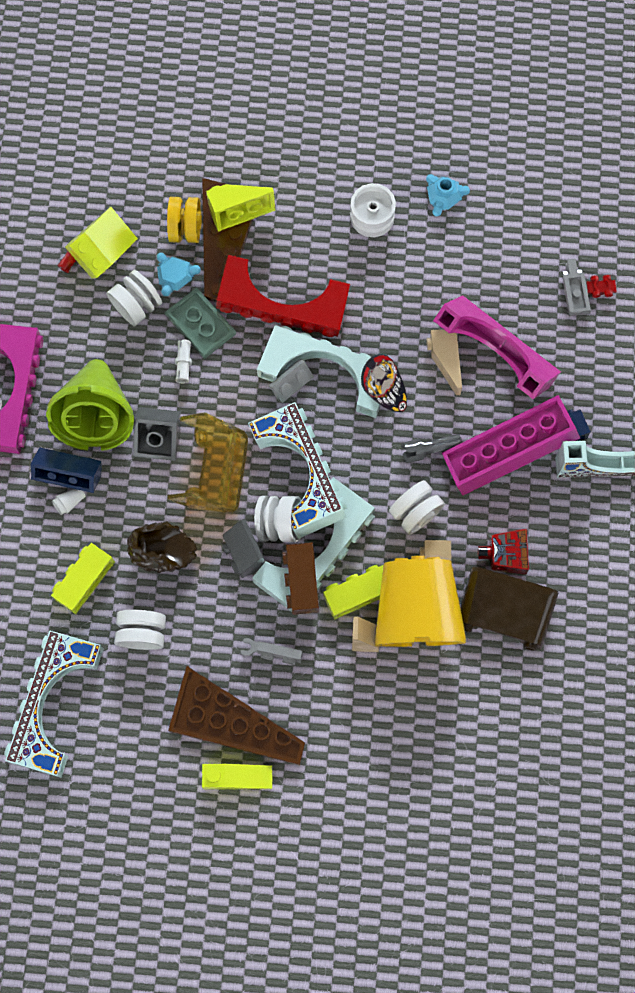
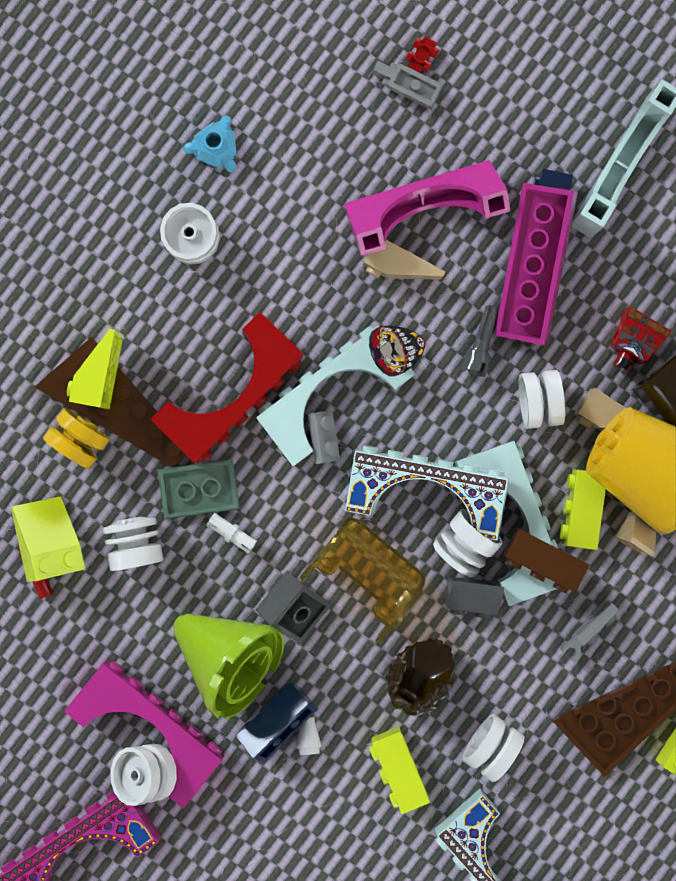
camera: 55 degrees left, 15 degrees up
medium azure rock [157,253,201,296] -> none

